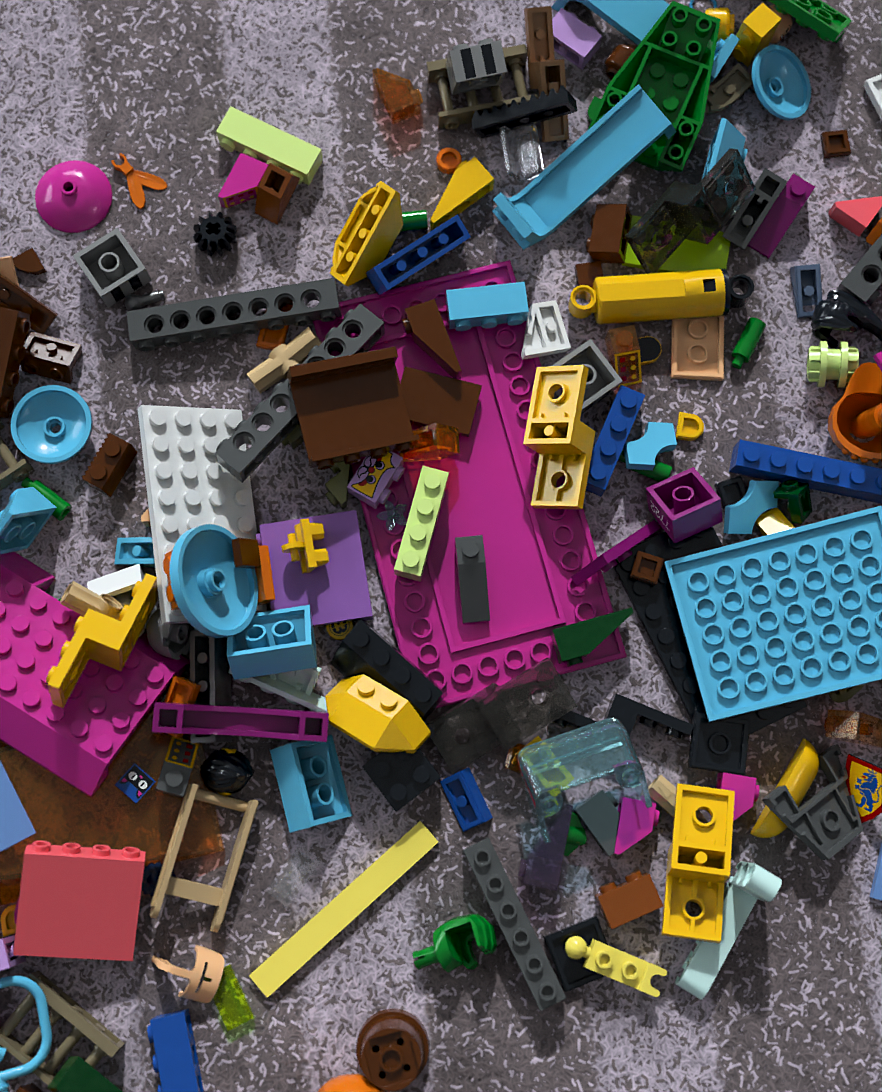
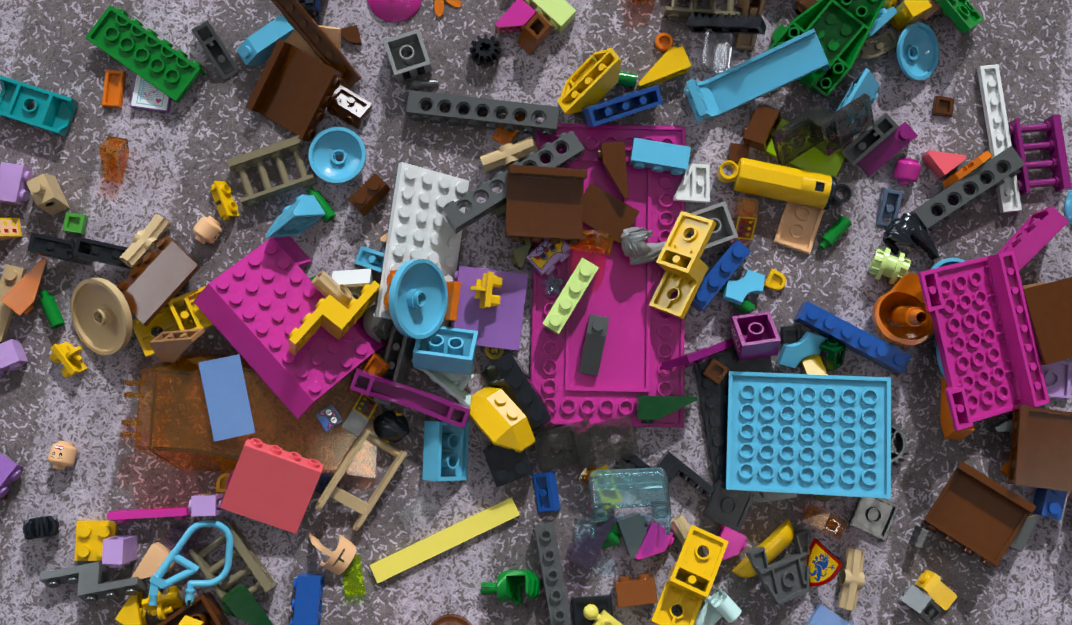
camera: 15 degrees right, 5 degrees up
reddish brown tile [232,538,261,569] -> none
black tile [632,336,662,365] -> none
none -> light grey hair [621,227,666,266]
none -> dark pink head [893,157,921,186]

